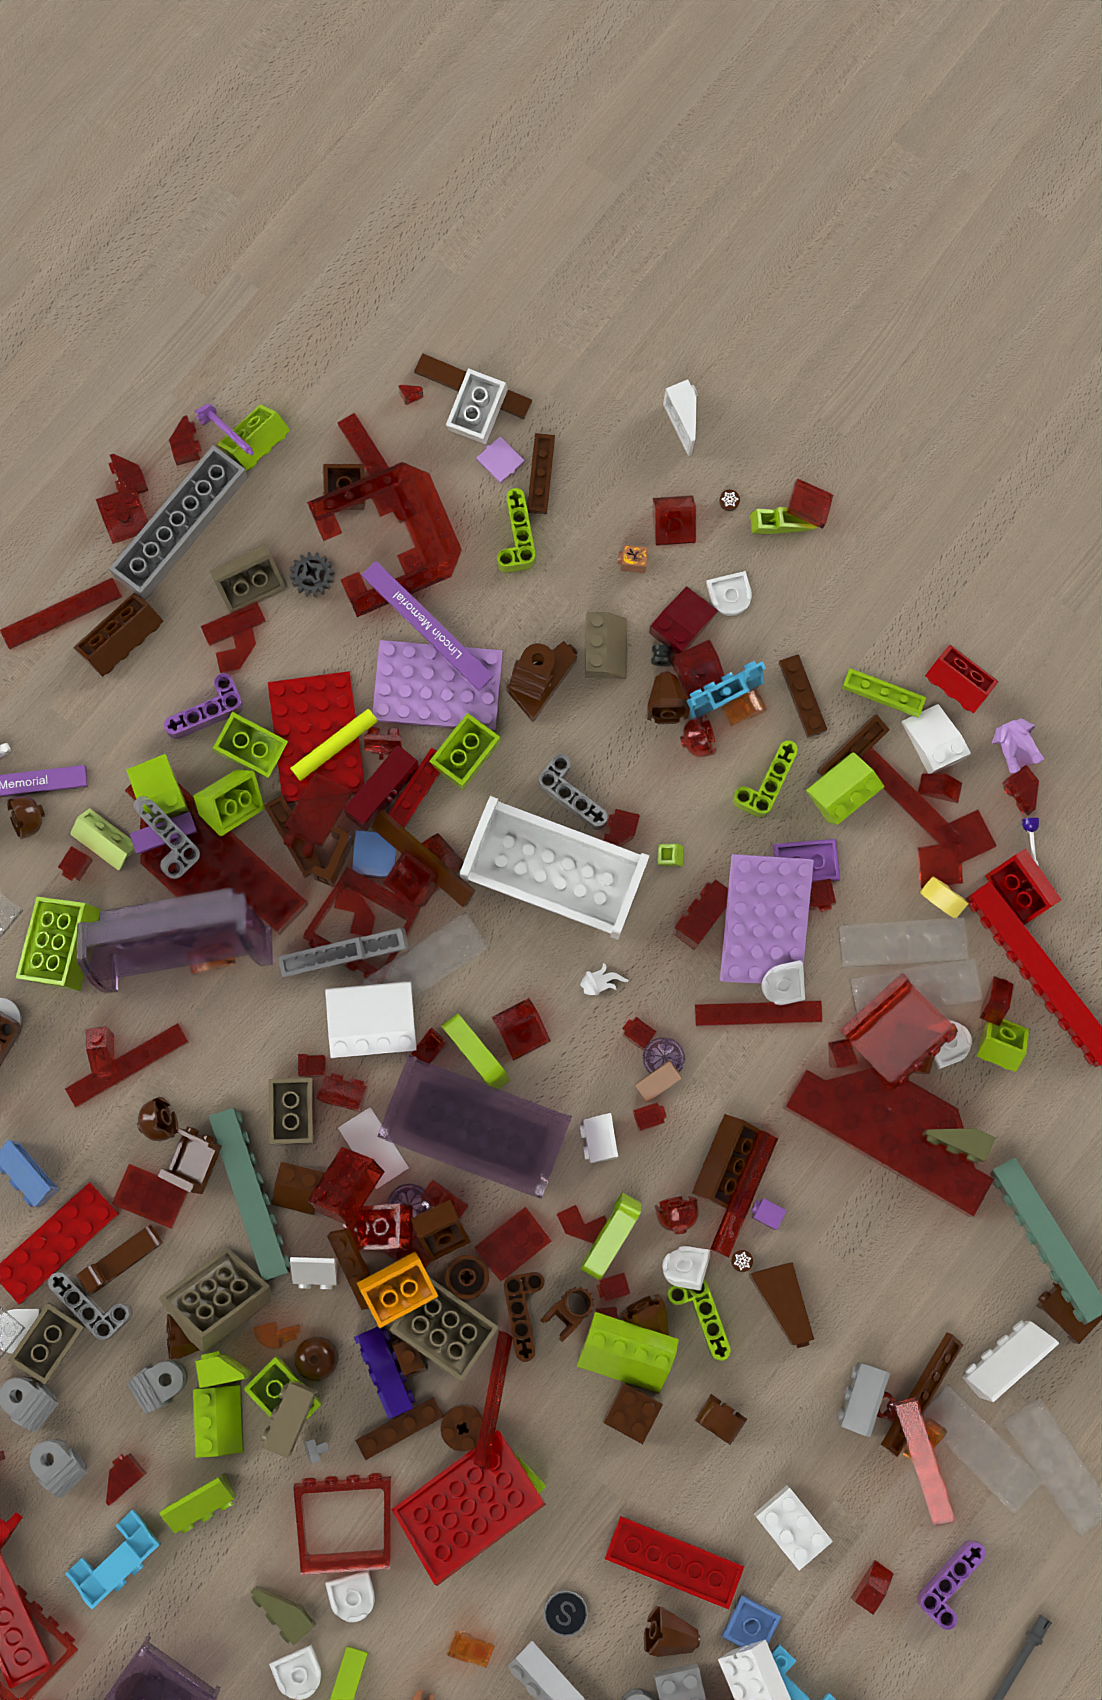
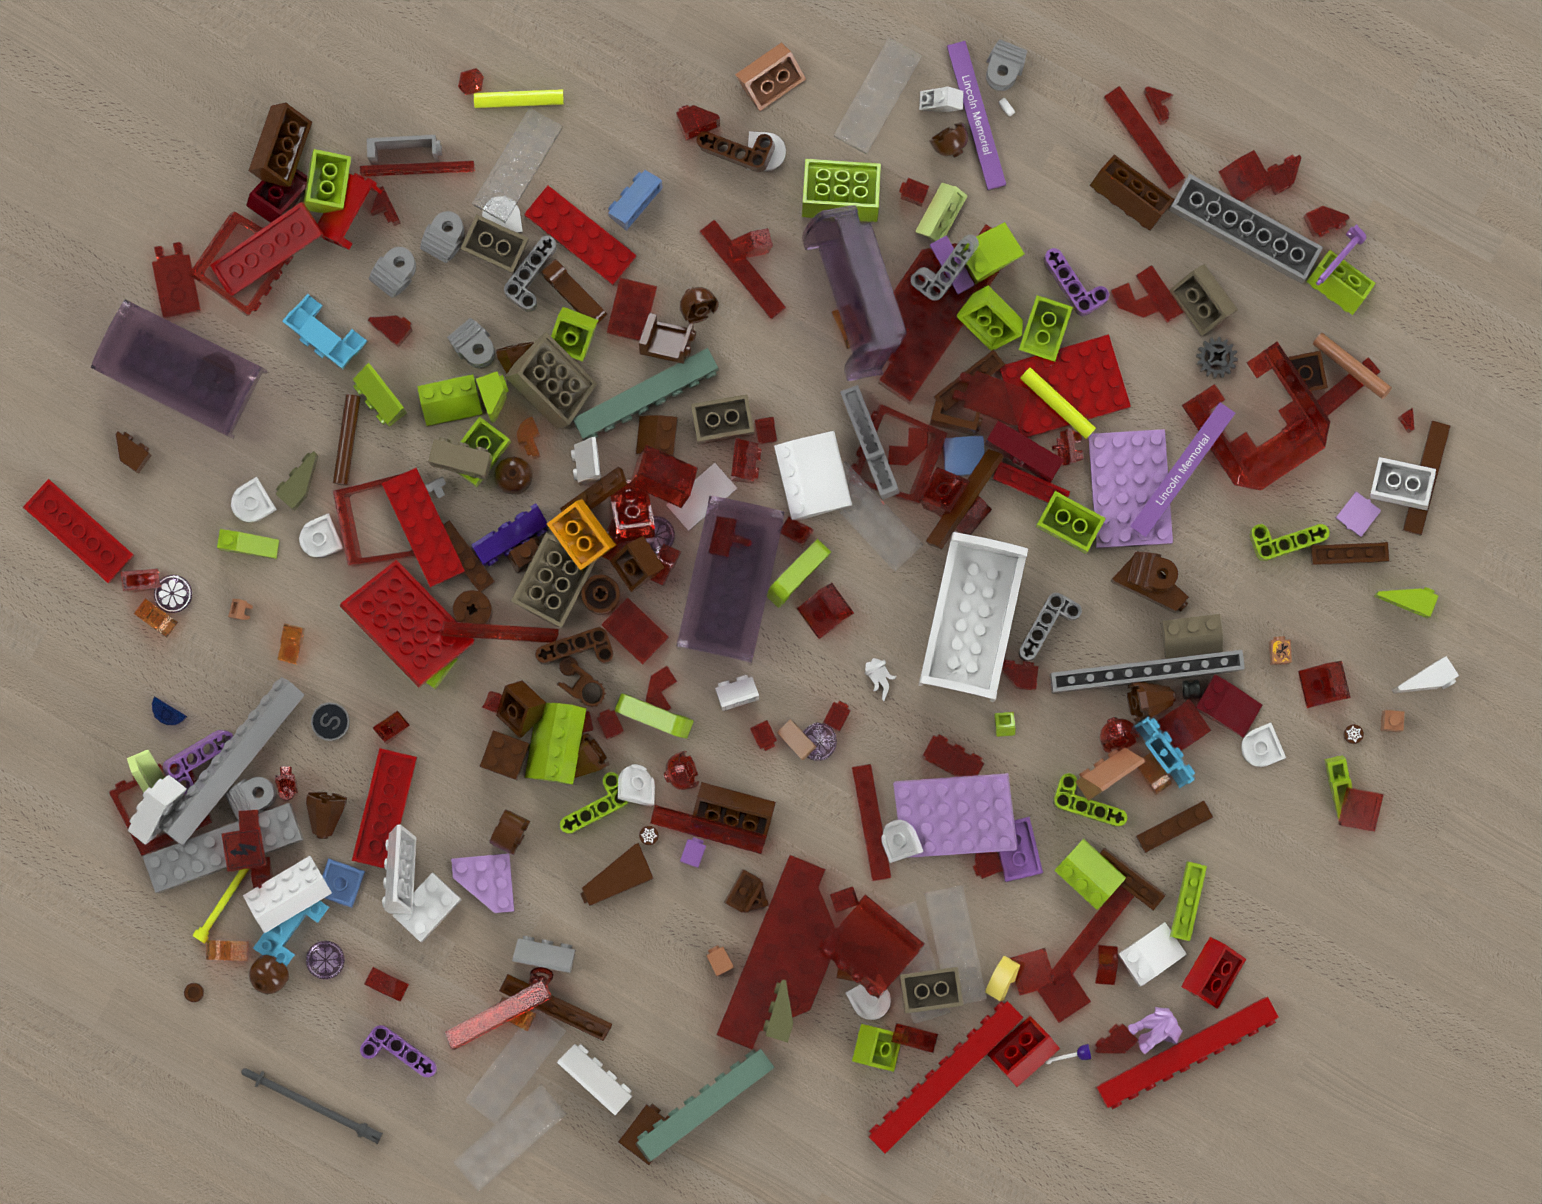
camera: 85 degrees right, 5 degrees up
none -> clear red hips [275,766,298,801]
none -> clear purple dish [306,941,345,979]
none -> reddish brown piece [333,394,361,486]
none -> clear red slope [373,711,410,745]
none -> red plate [382,468,465,588]
none -> white slope [382,825,416,914]
none -> lavender plate [451,853,514,913]
none -> clear red slope [482,691,502,713]
none -> reddish brown slope [496,680,546,738]
none -> lime brick [551,307,598,362]
none -> reddish brown tile [559,657,579,676]
none -> nougat brick [706,945,734,976]
none -> clear red plate [708,516,752,557]
none -> reddish brown slope [724,869,769,913]
none -> dark tan brick [899,967,963,1014]
none -> light grey brick [1049,650,1245,694]
none -> nougat slope [1075,748,1145,801]
none -> red brick [1095,997,1279,1109]
none -> clear red slope [1143,86,1173,125]
none -> nougat piece [1313,333,1392,399]
none -> lime slope [1374,587,1439,619]
none -> nougat brick [1381,710,1405,732]

